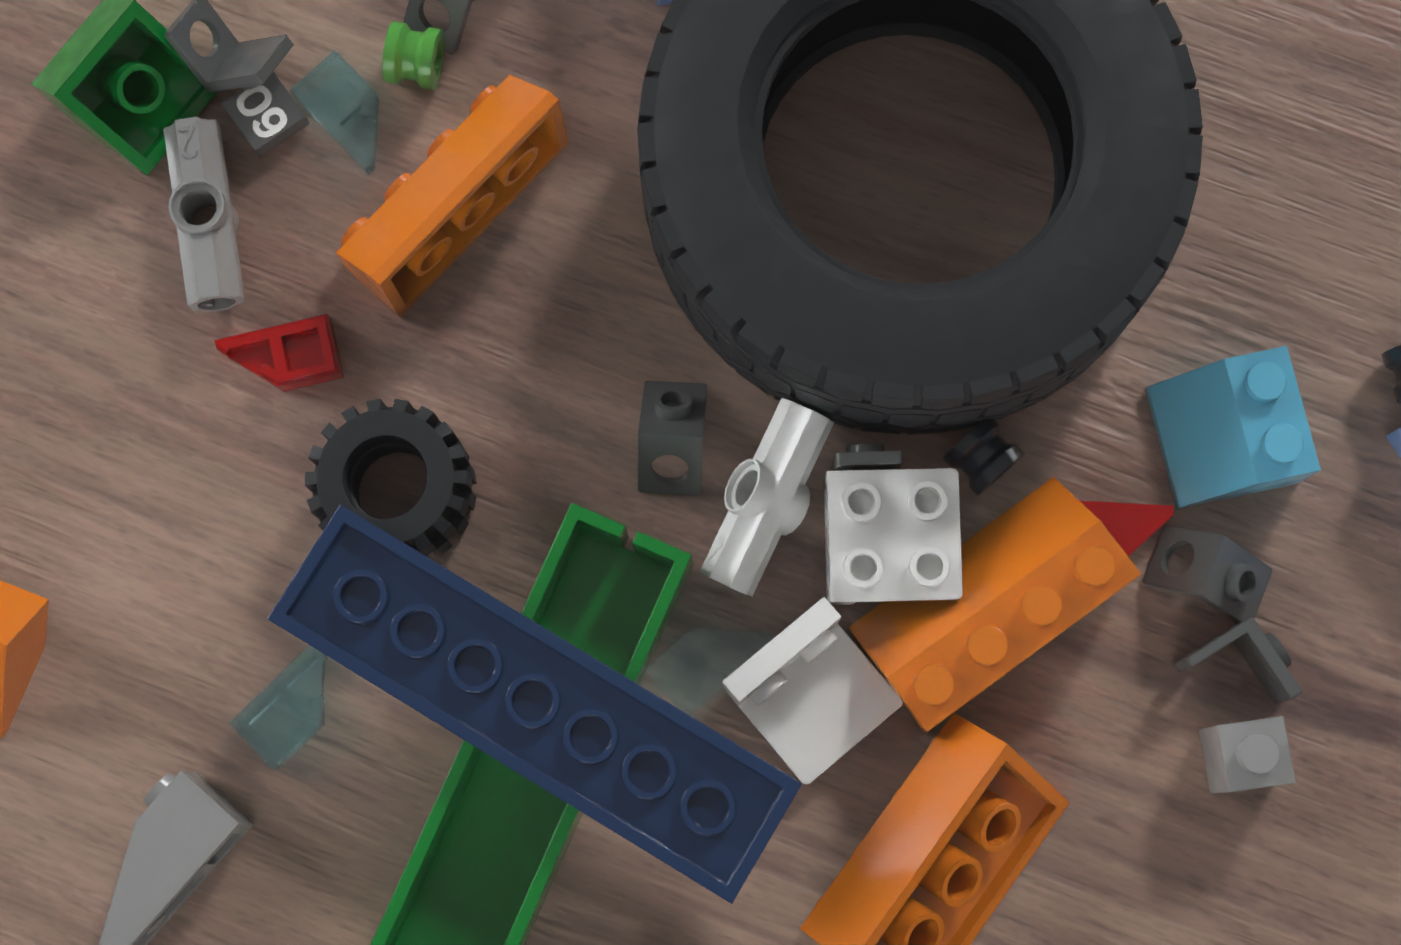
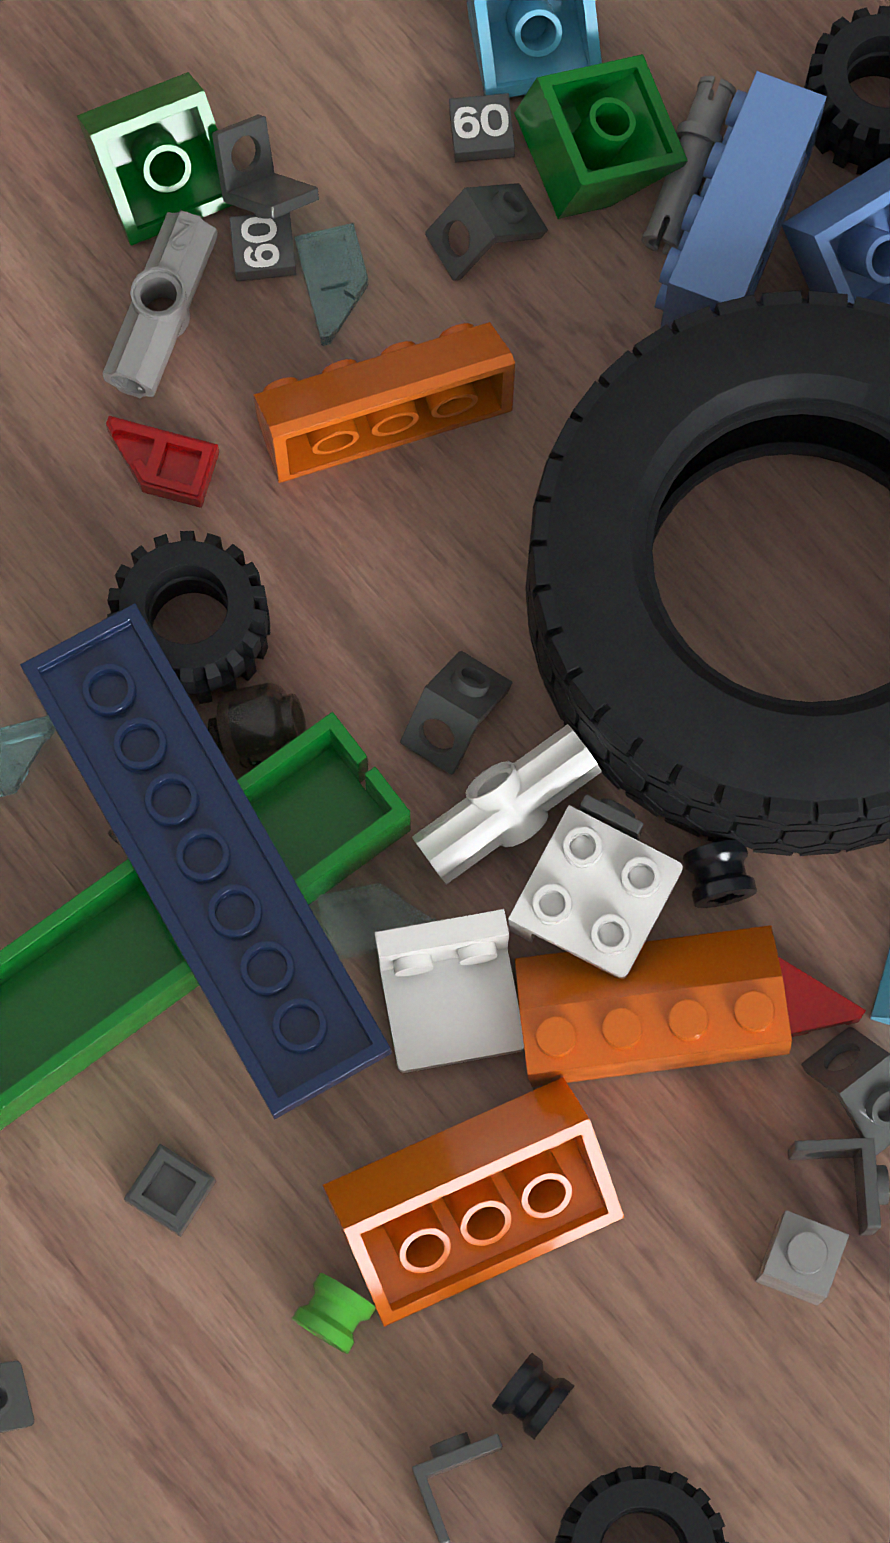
camera: 25 degrees right, 5 degrees down
bright green wheel [382,21,445,91] -> none
none -> clear smoke head [208,683,306,771]

